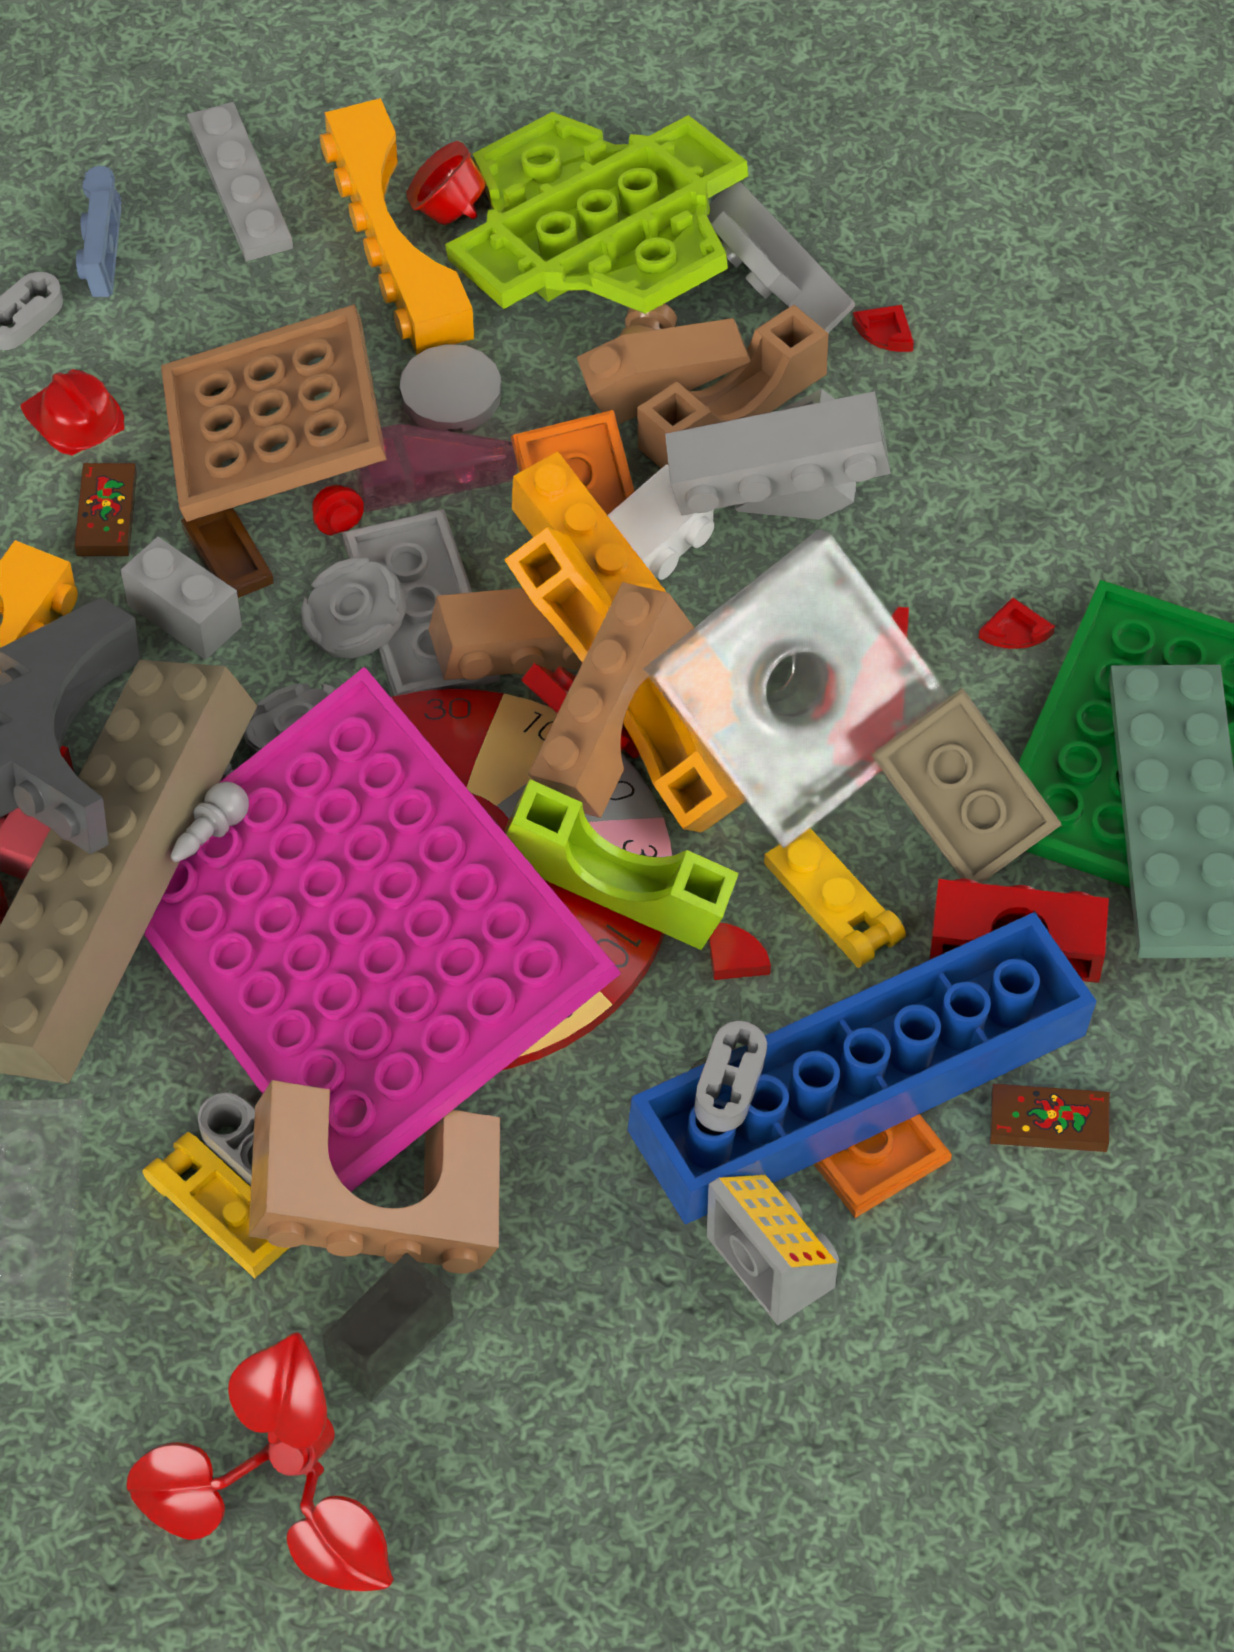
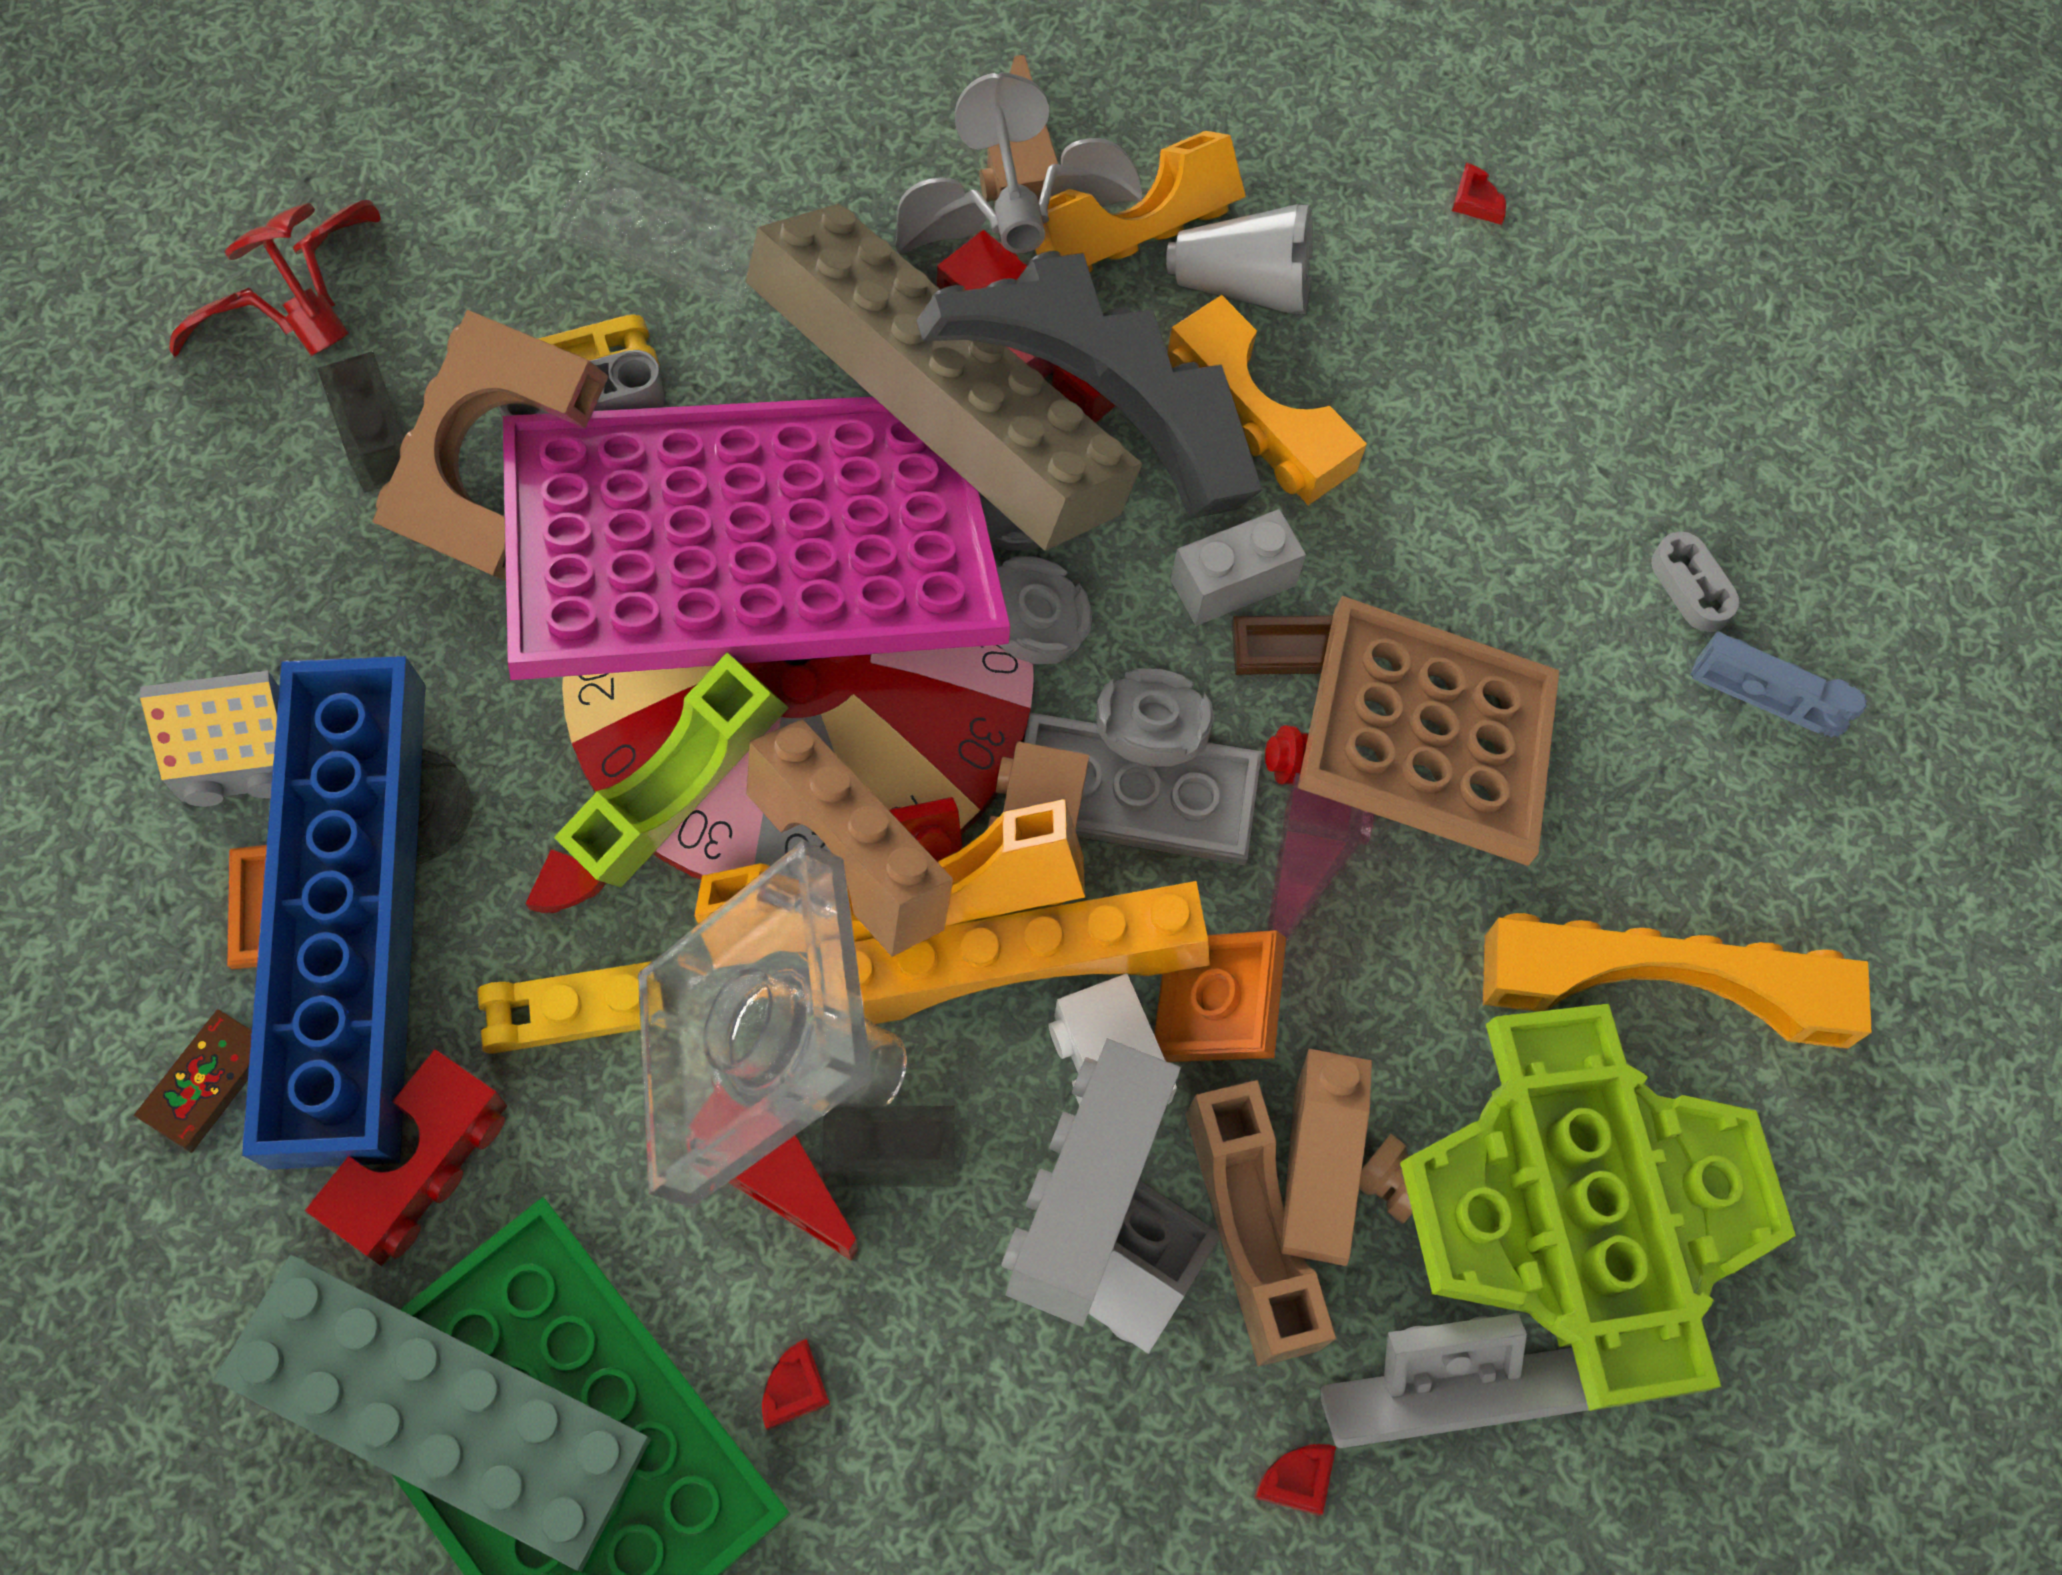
camera: 110 degrees right, 10 degrees up
red piece [20,369,124,456] -> none
reddish brown tile [74,463,137,556] -> none
light grey bar [171,782,249,862] -> none
light grey plate [187,102,293,261] -> none
light grey tile [399,344,502,433] -> none
red piece [406,141,486,225] -> none
light grey beam [694,1021,767,1132] -> none
dark tan tile [870,688,1062,883] -> none

